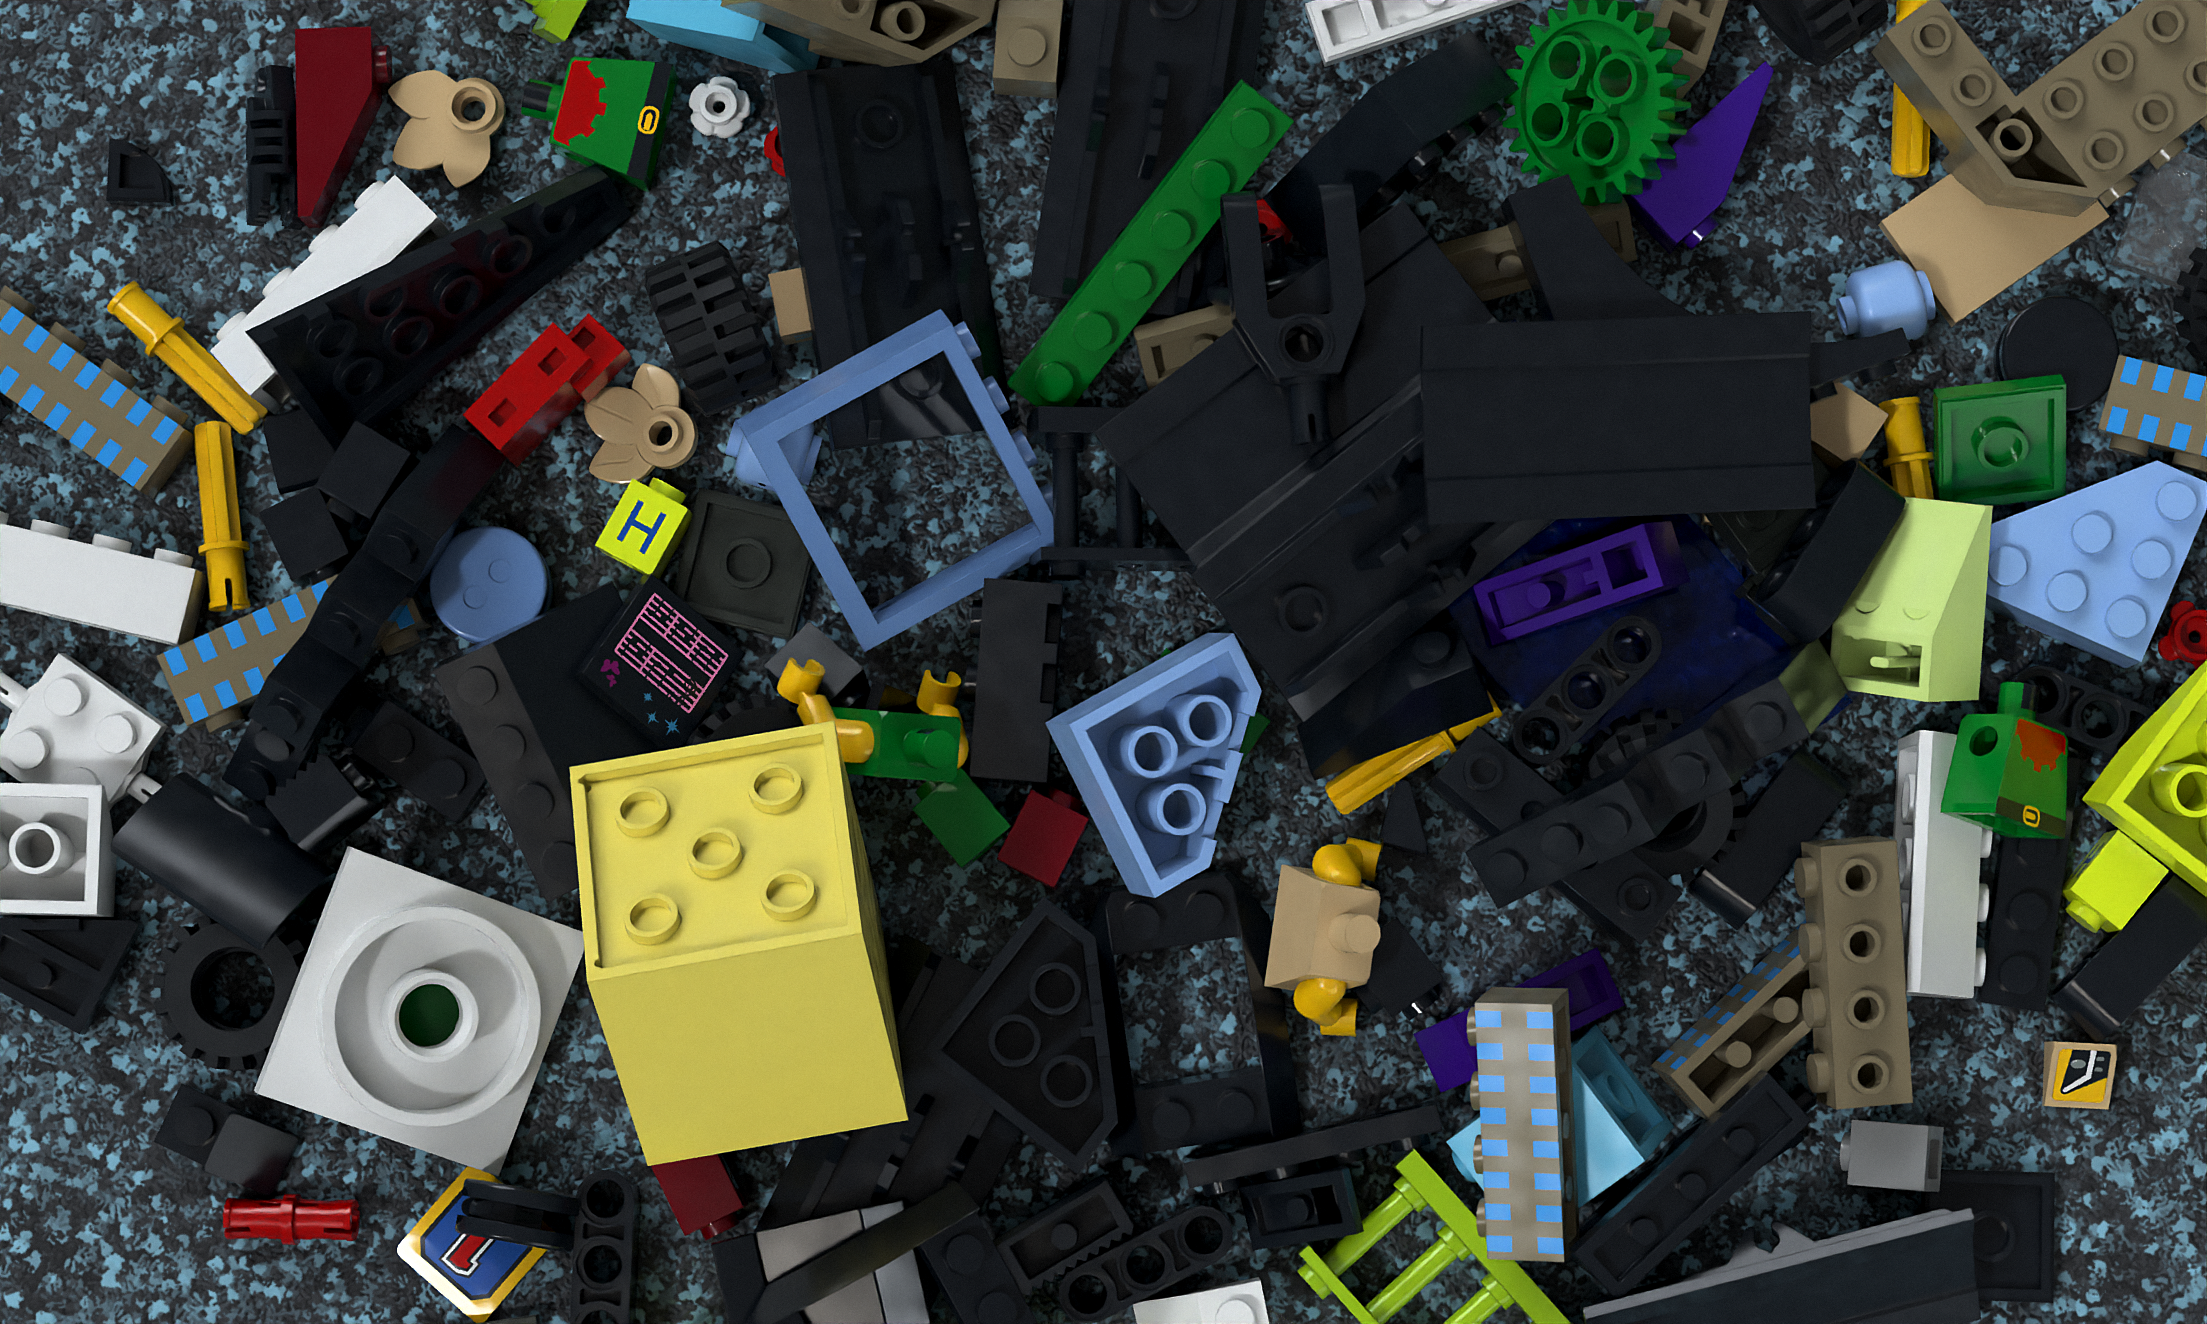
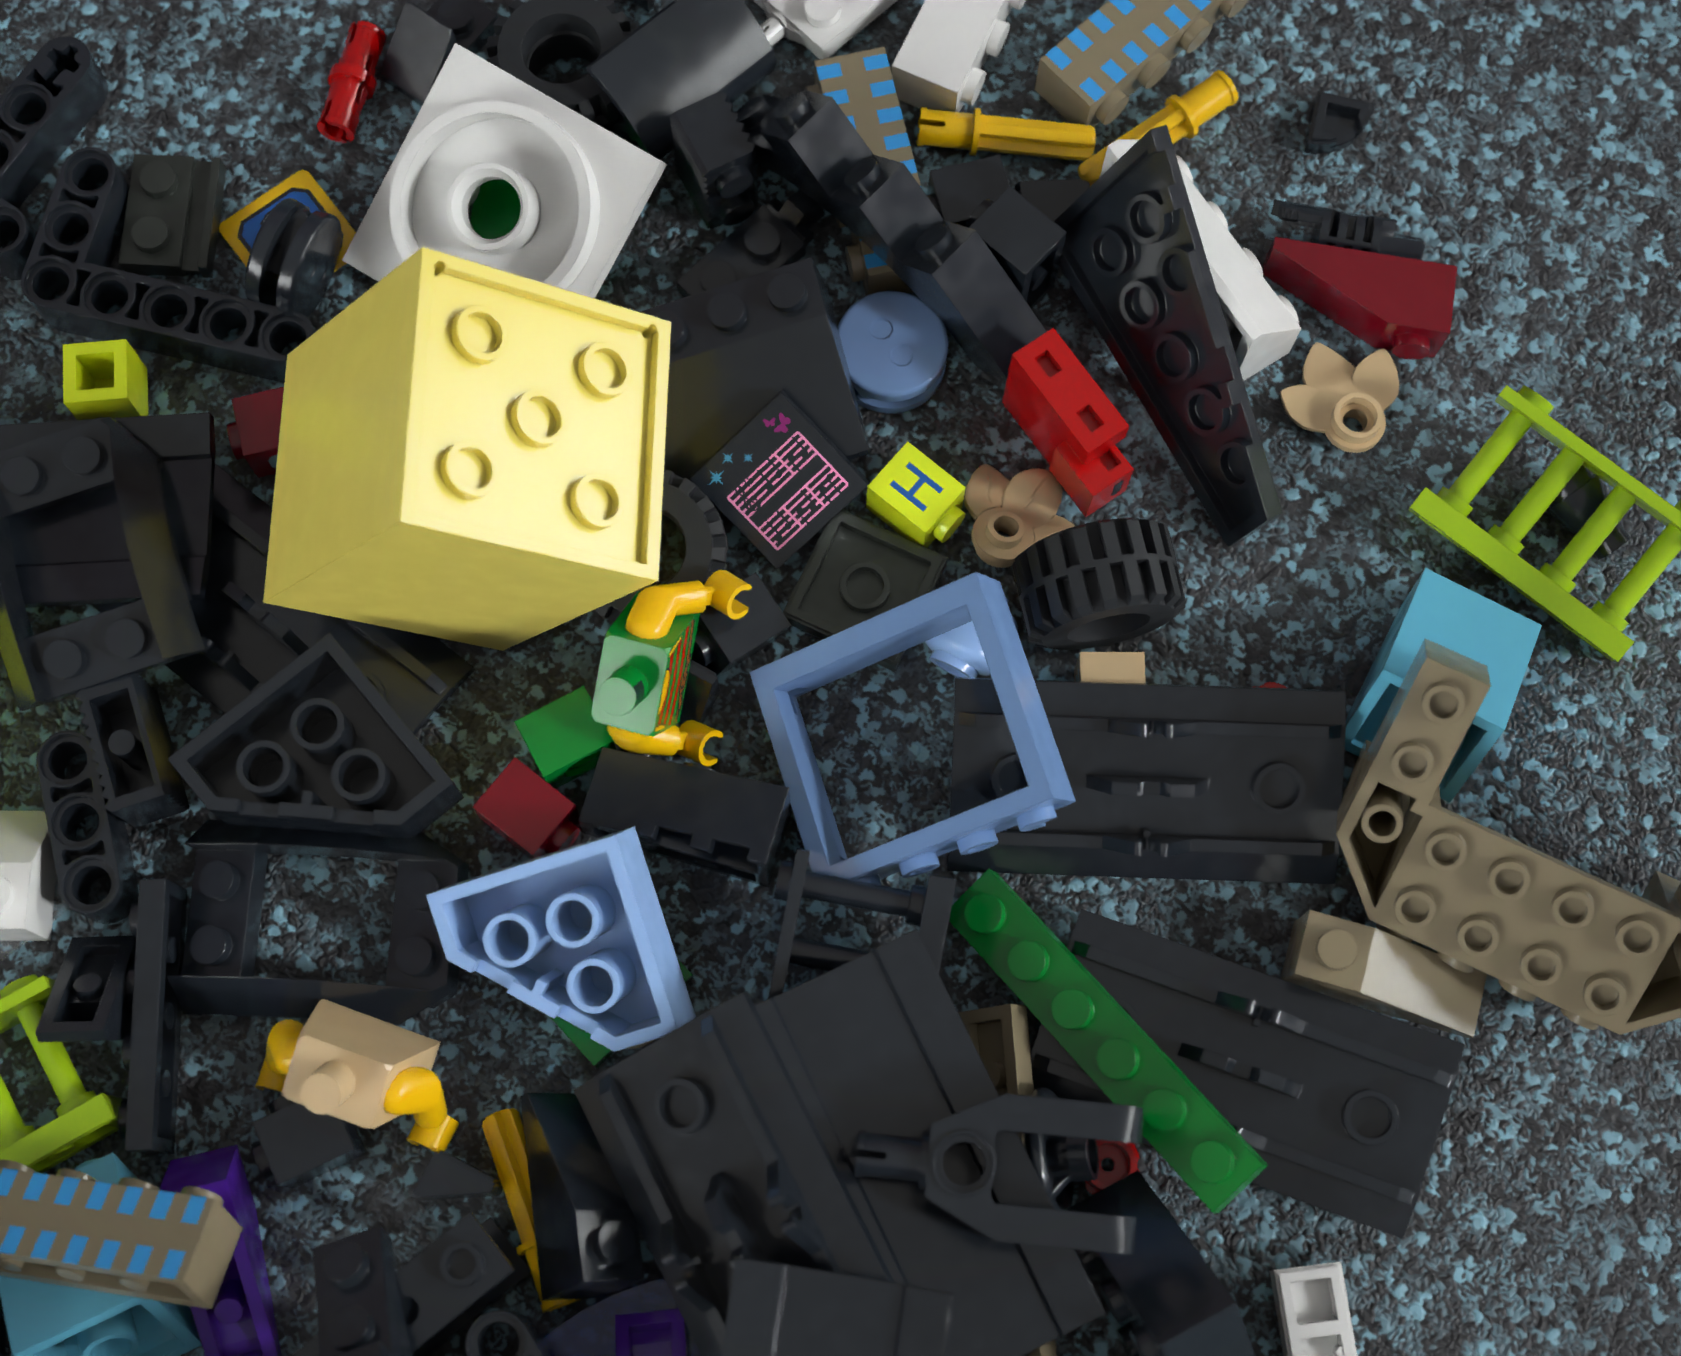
camera: 95 degrees right, 10 degrees down
green torso [521,57,679,192] -> none
white plate [689,76,751,138] -> none

